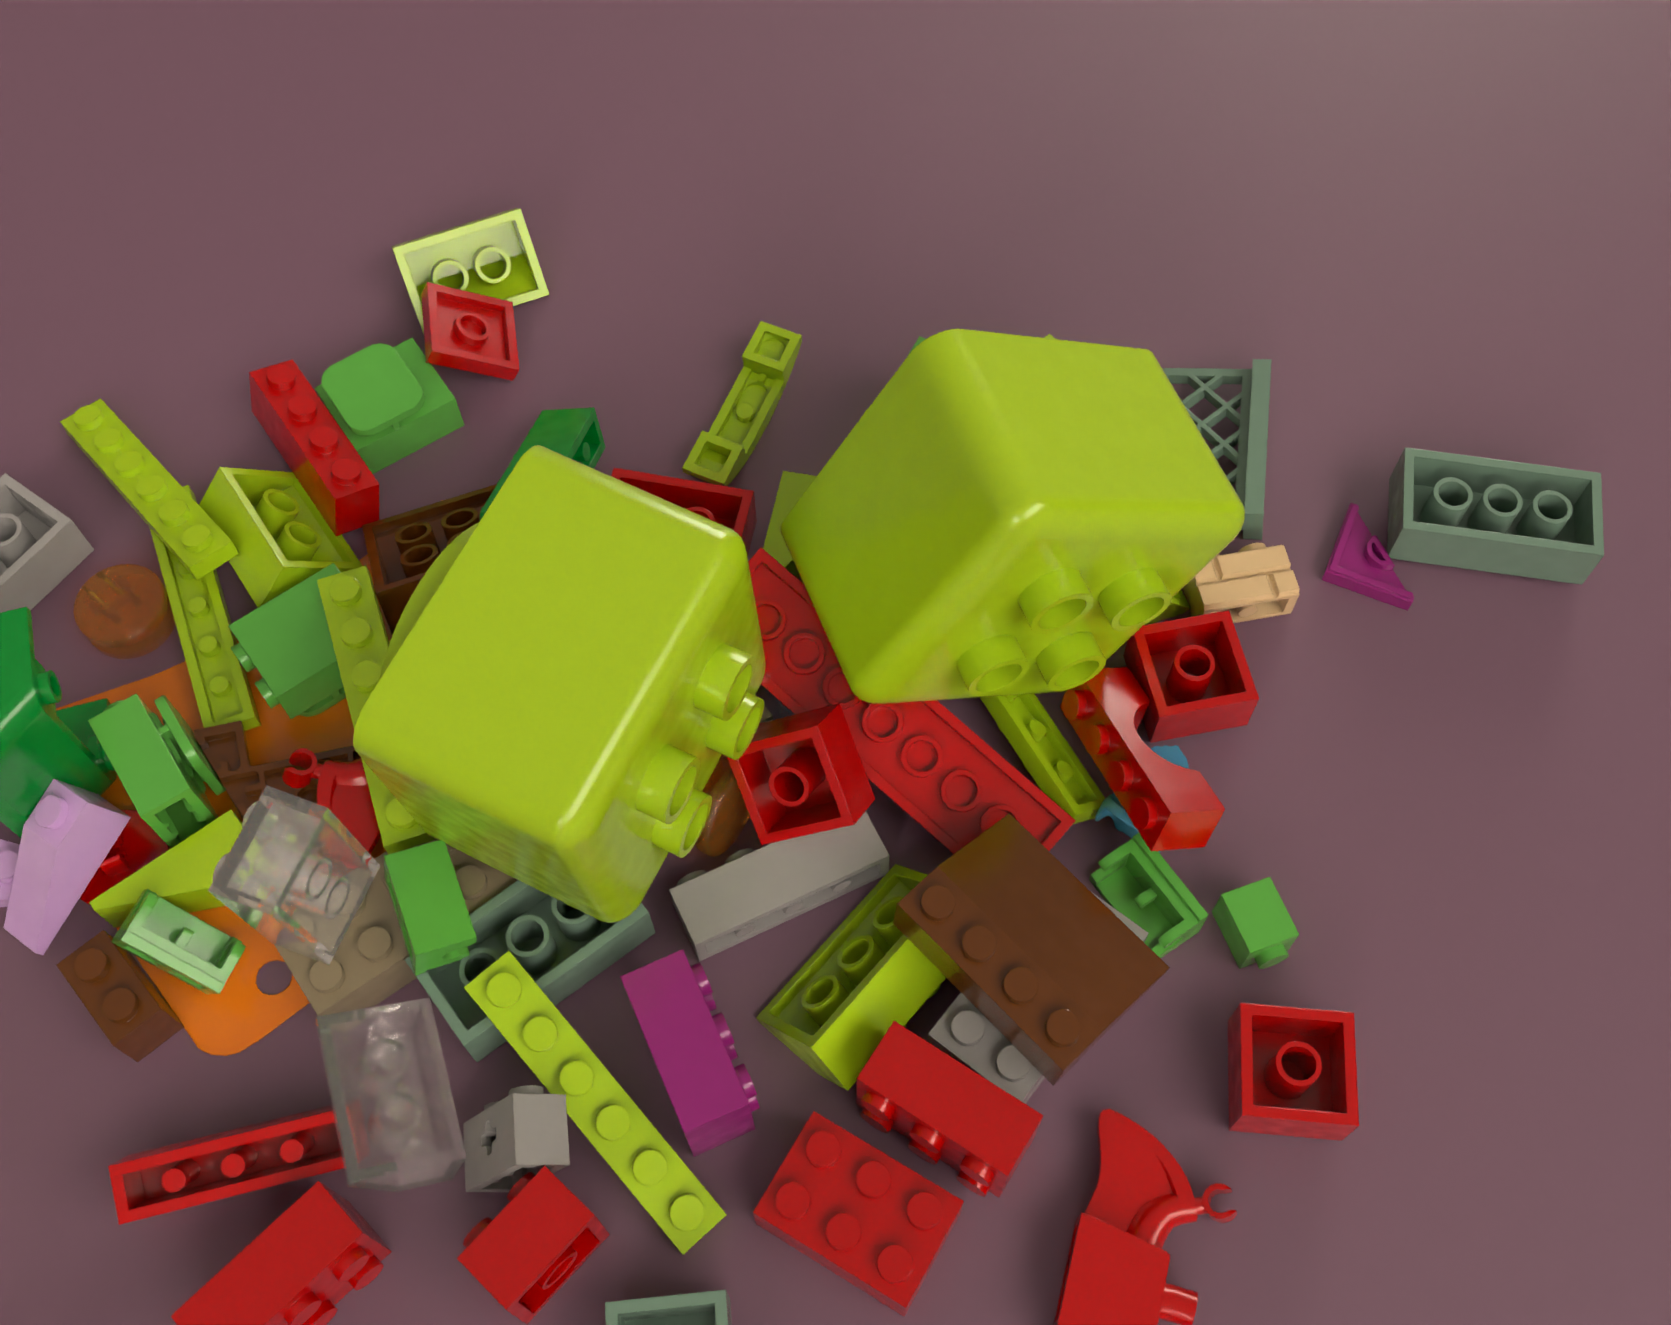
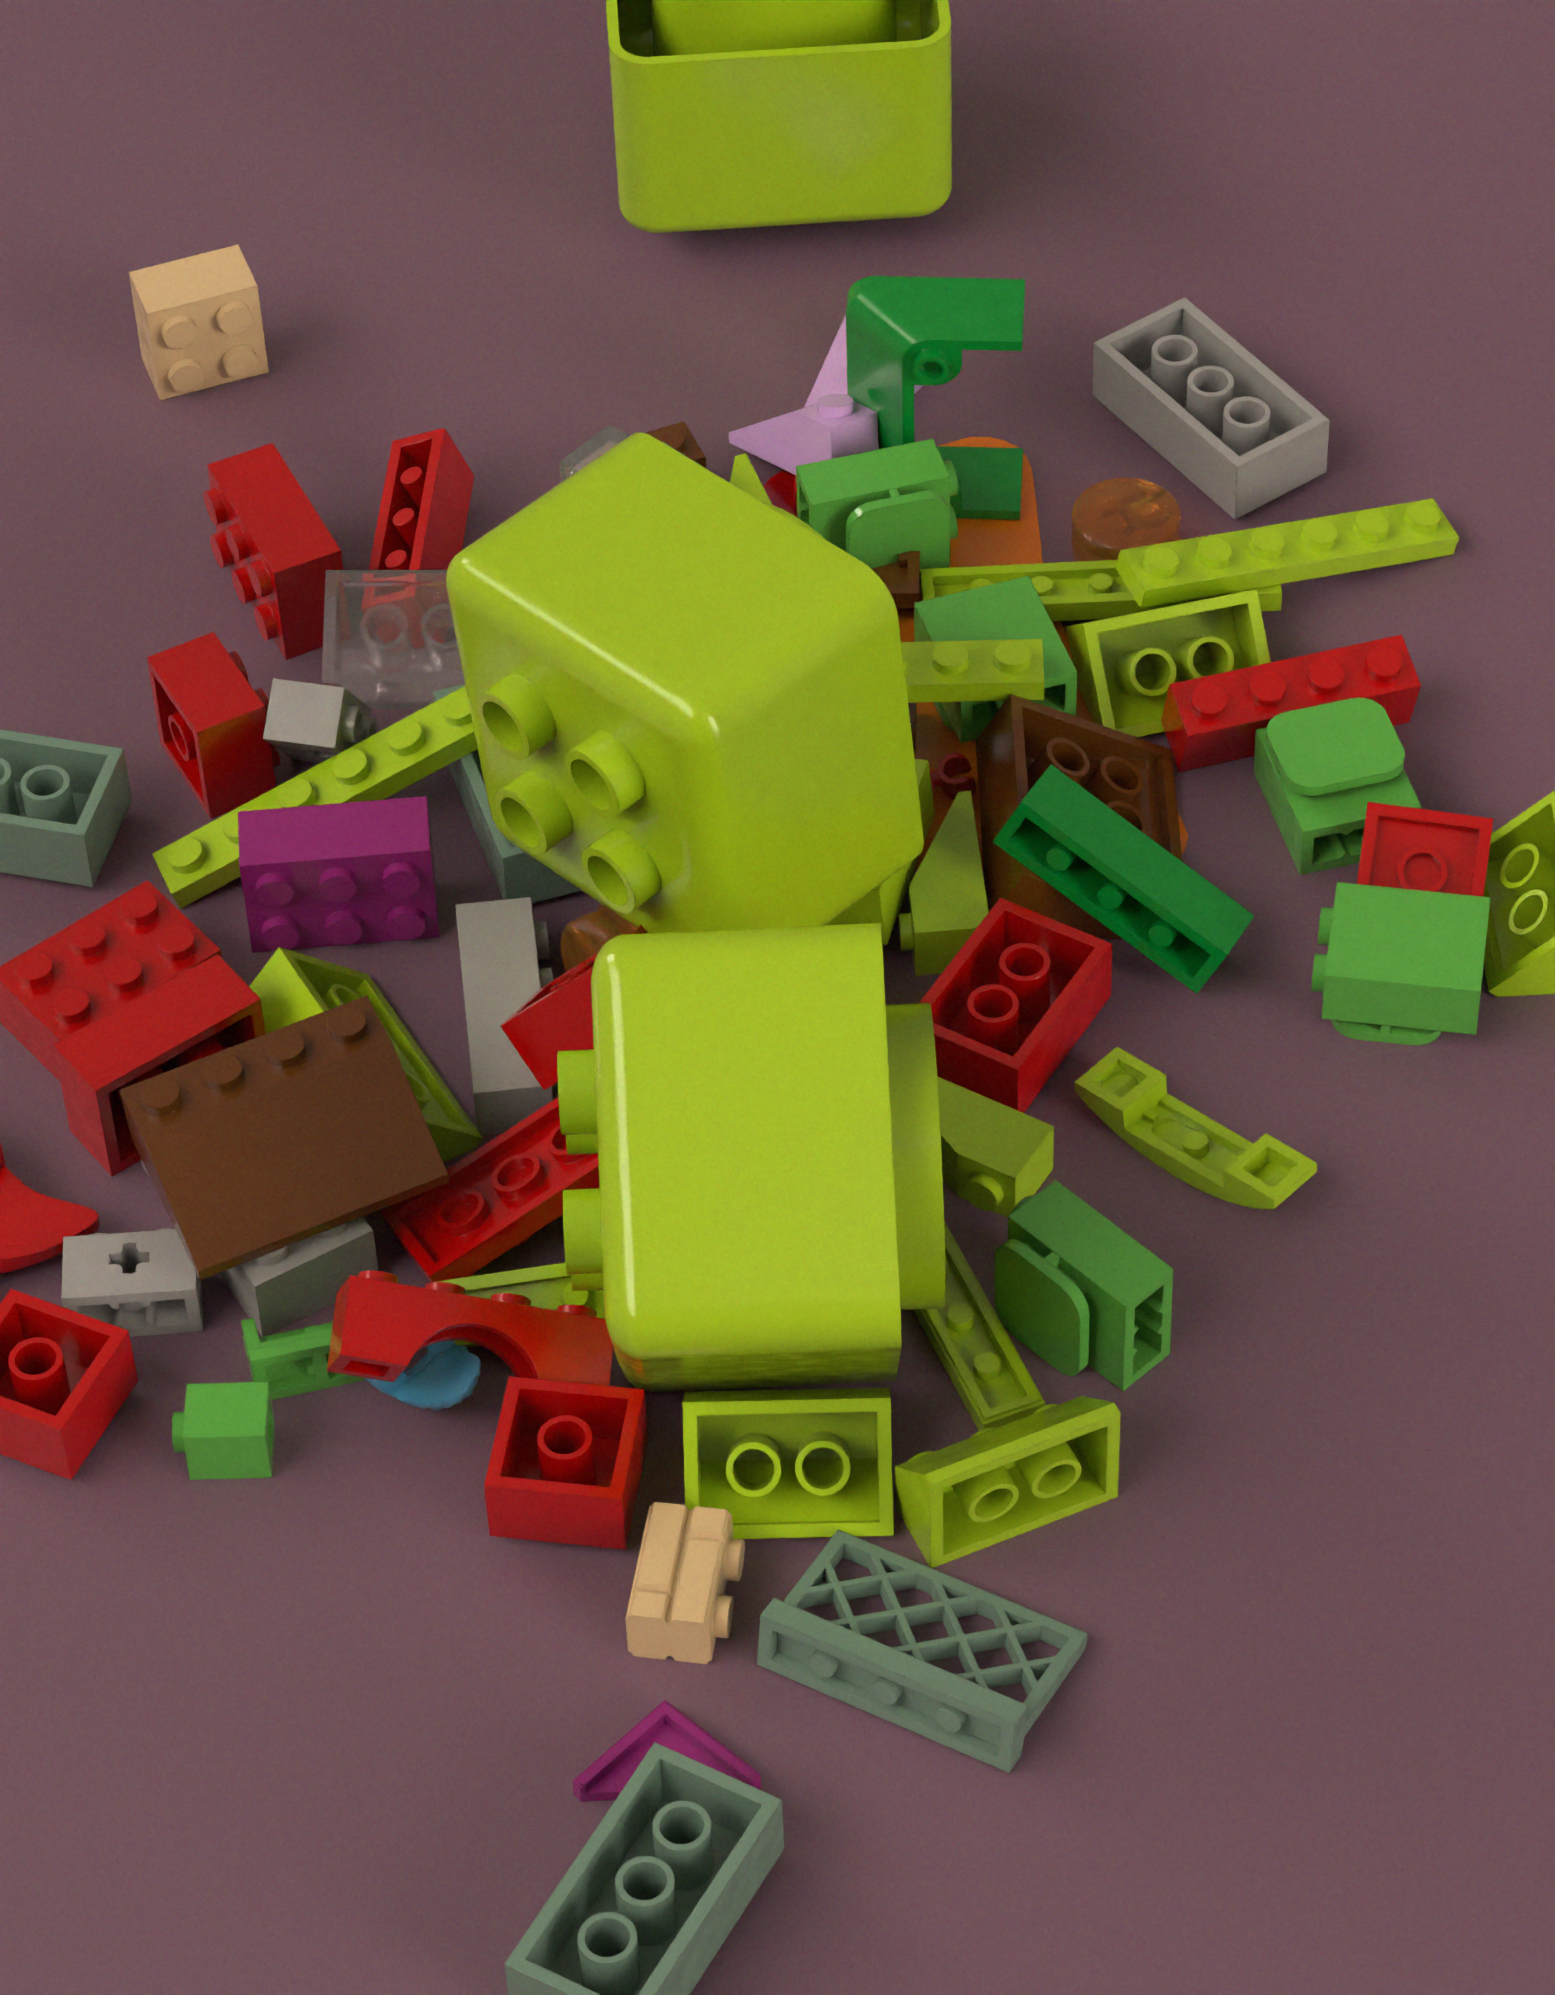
camera: 110 degrees right, 15 degrees down
none -> light grey brick [61,1228,204,1337]
none -> bright green brick [1311,882,1491,1046]

